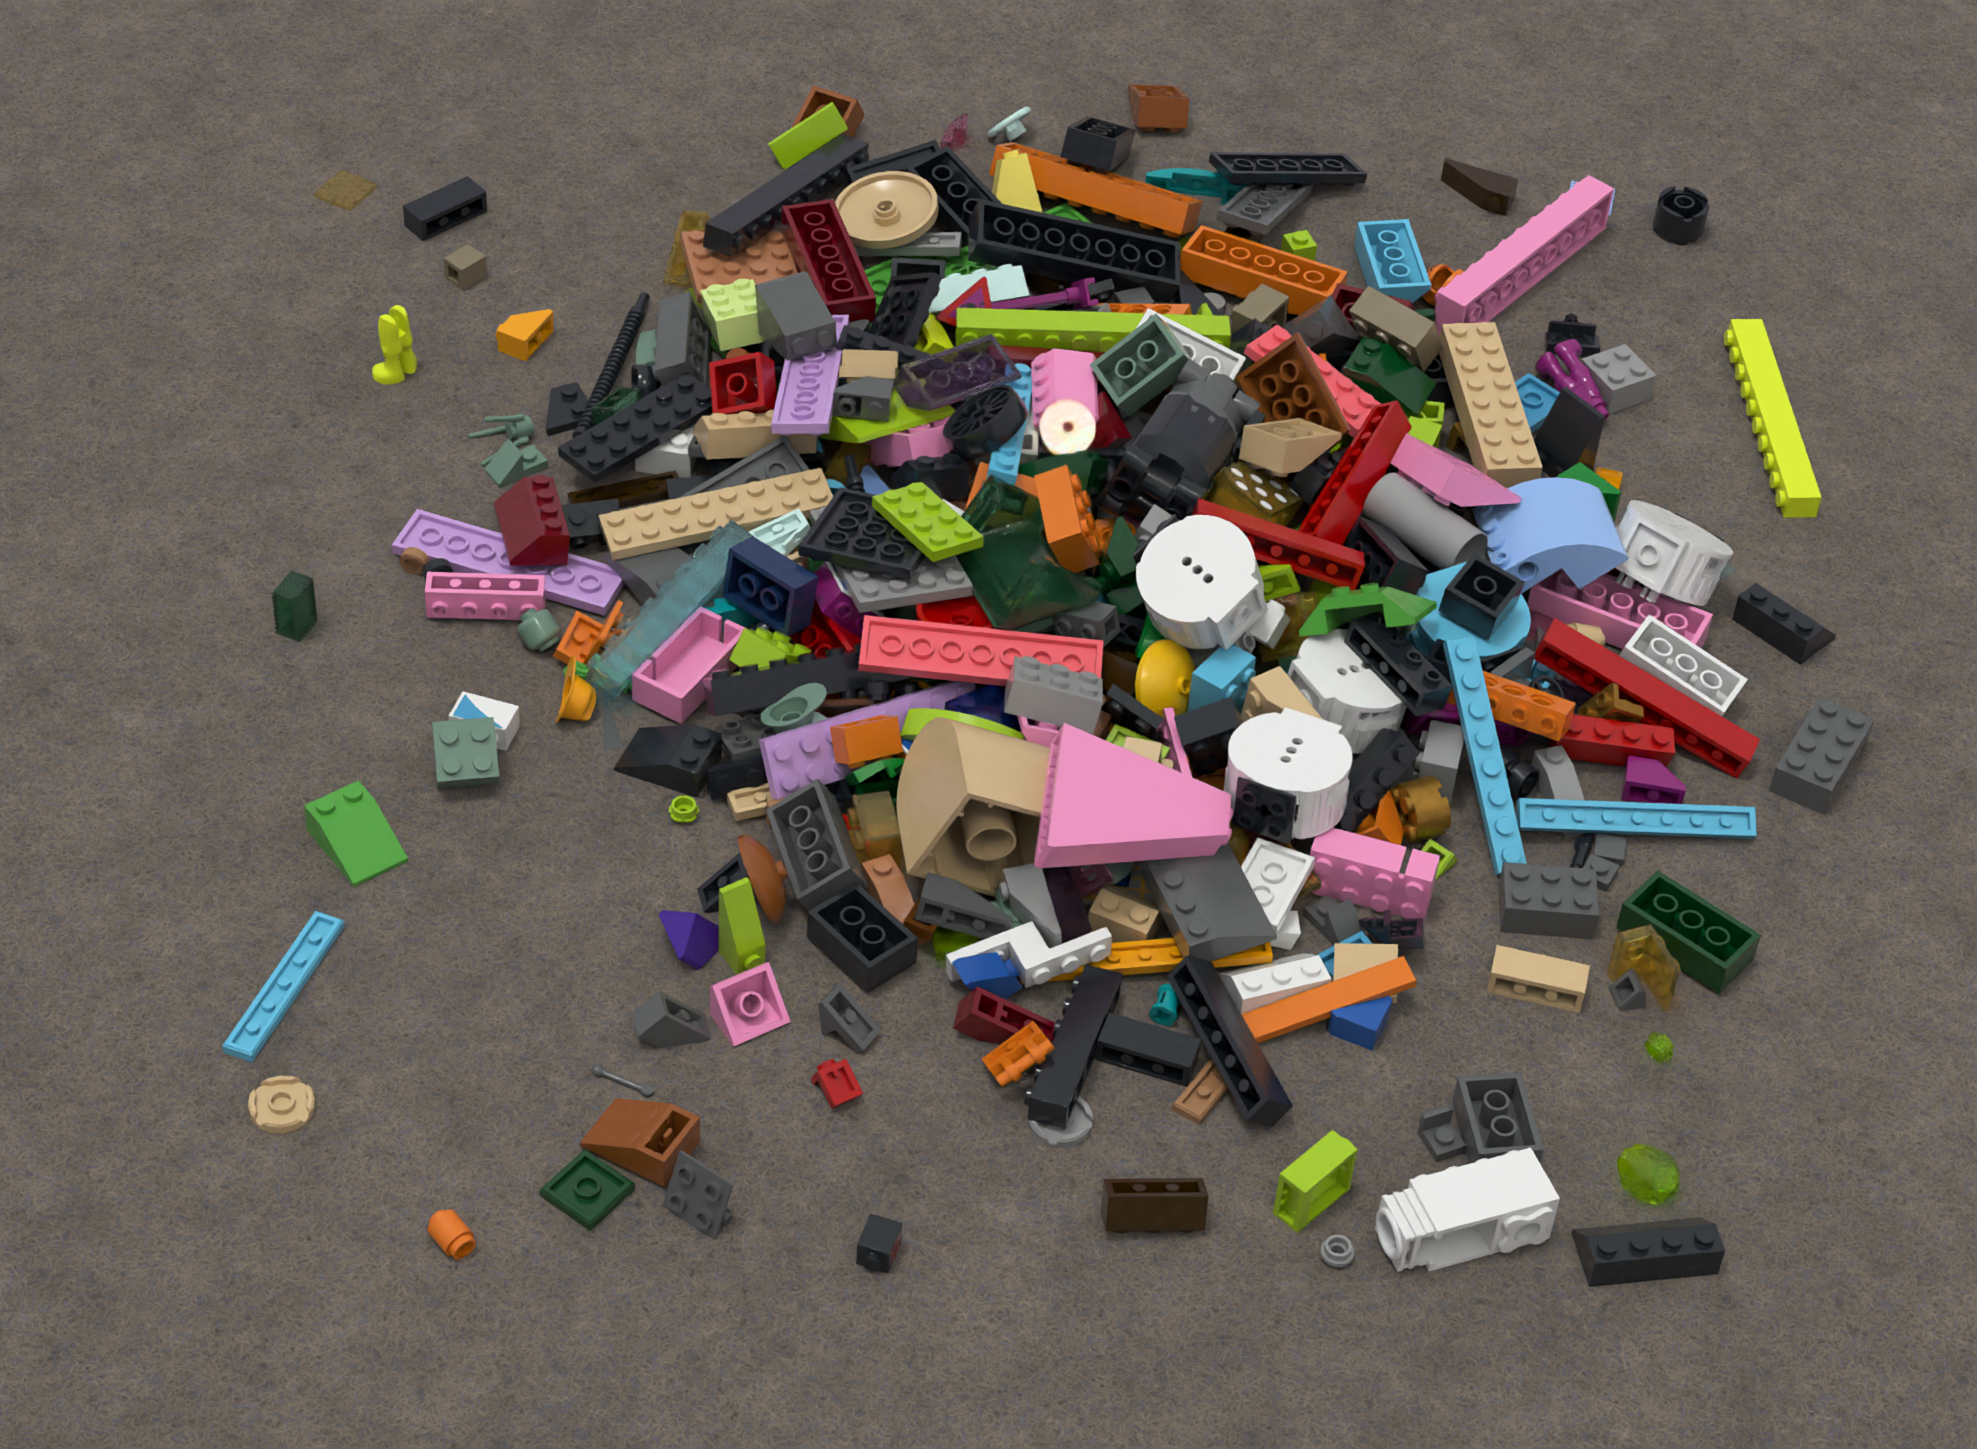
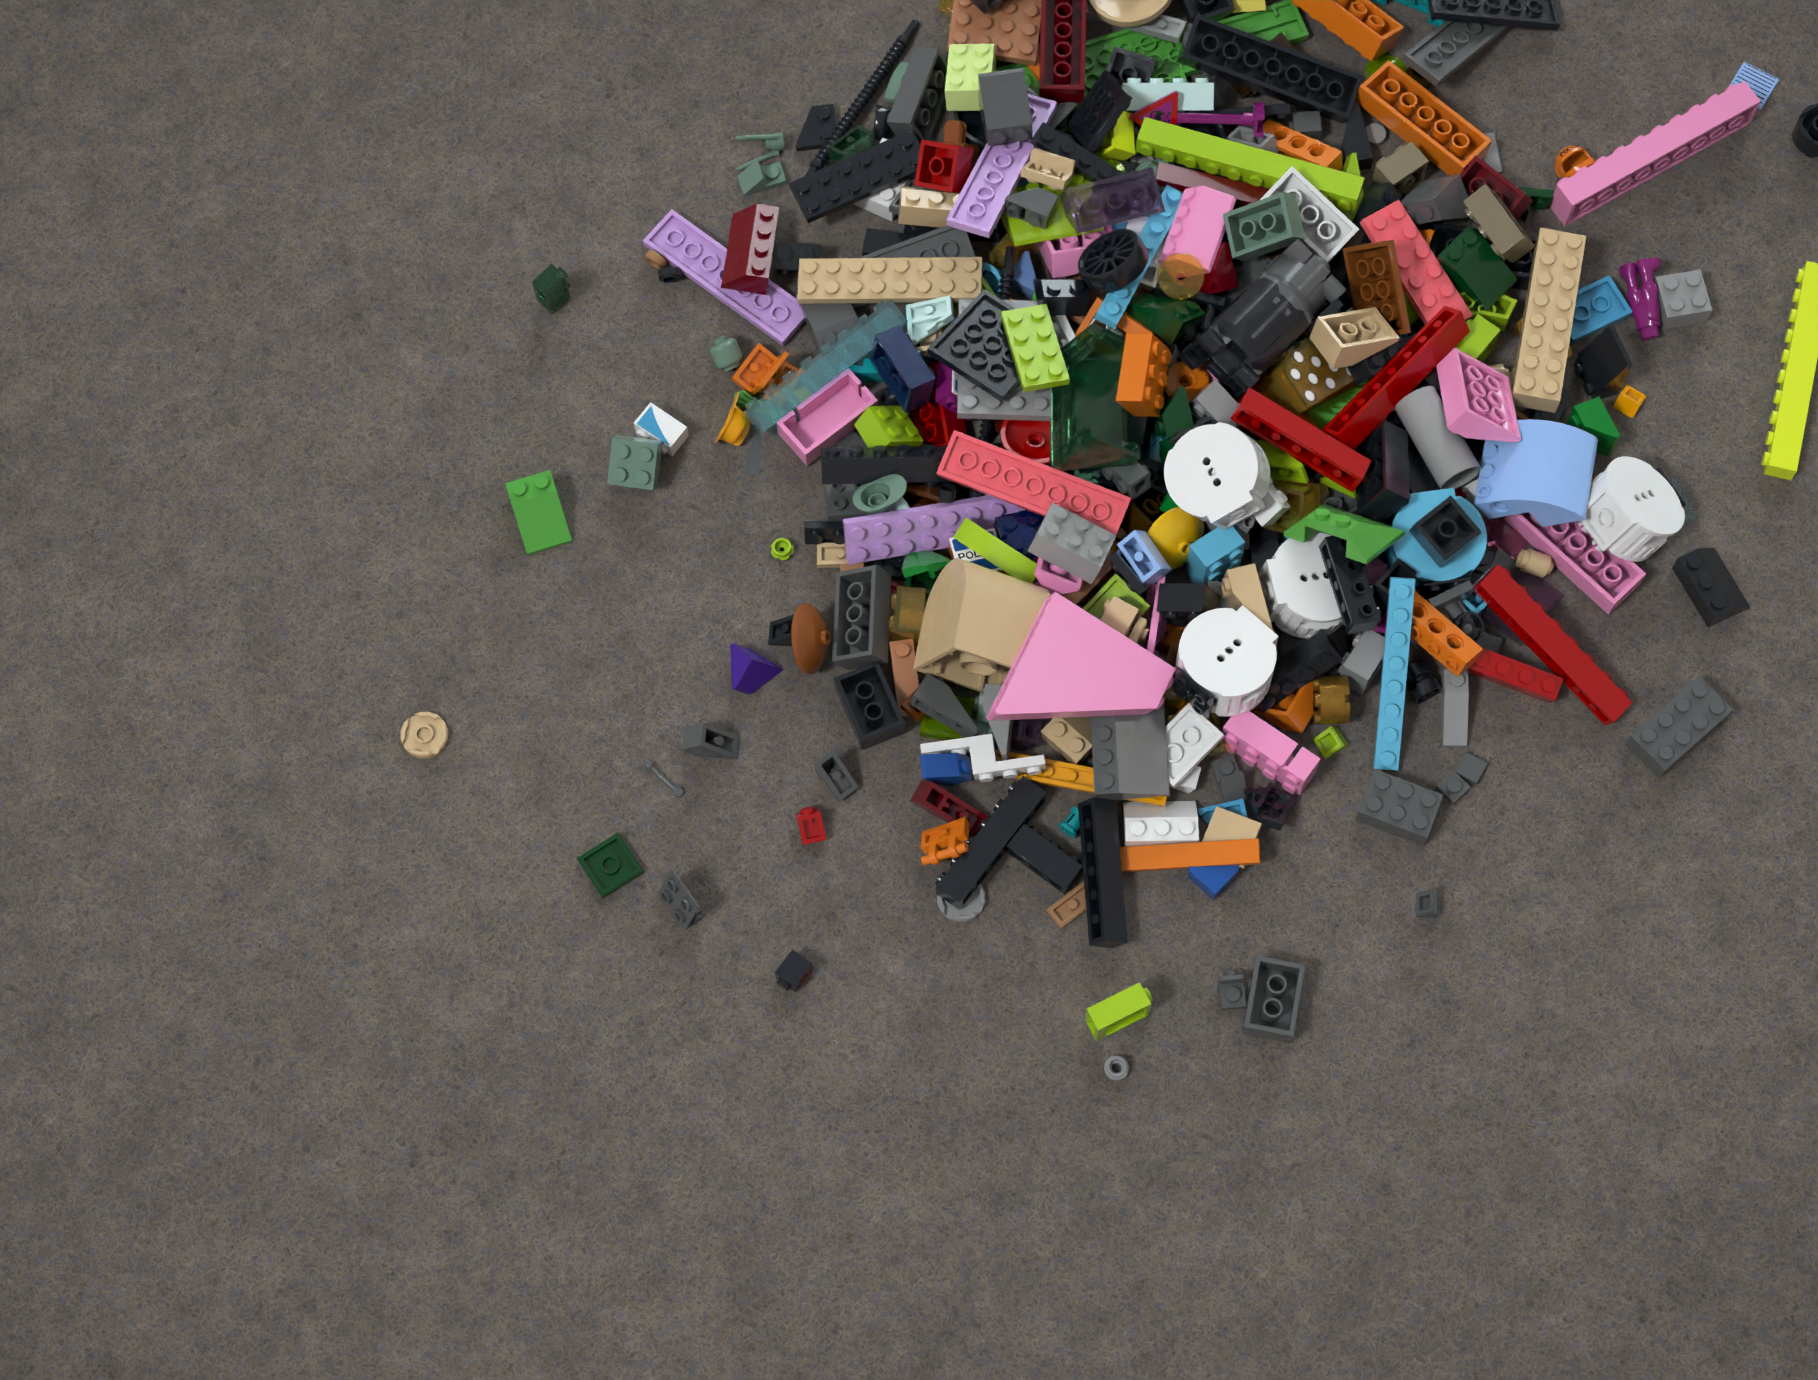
camera: 25 degrees right, 25 degrees up
medium azure tile [222,911,344,1062] -> none
neon yellow piece [372,305,417,384] -> none
bright pink brick [425,572,546,620] -> none
orange brick [427,1209,476,1260] -> none
light orange slope [495,309,554,361] -> none
dark brown tile [567,471,679,509] -> none
dark orange slope [580,1098,700,1187] -> none
black slope [614,724,722,798] -> none
bright pink slope [710,962,791,1046] -> none
lime slope [719,877,766,975] -> none
orange brick [830,714,903,768] -> none
dark brown brick [1101,1178,1208,1233] -> none
lime brick [1281,230,1317,261] -> none
medium azure slope [1354,219,1431,303] -> none
white piece [1375,1148,1560,1272] -> none
dark brown slope [1441,158,1518,216] -> none
tan brick [1487,945,1590,1013] -> none
medium azure plate [1516,798,1757,839] -> none
black slope [1545,313,1600,357] -> none
black piece [1570,833,1593,868] -> none
black slope [1571,1217,1725,1287] -> none
pearl gold bracket [1577,683,1644,723] -> none
clear yellow bracket [1607,924,1680,1011] -> none
dark green brick [1616,870,1761,994] -> none
clear neon green hair [1617,1143,1680,1205] -> none
white brick [1619,614,1748,716] -> none
magenta slope [1621,755,1686,804] -> none
clear neon green plate [1644,1031,1674,1062] -> none
none -> light blue brick [1117,530,1172,584]

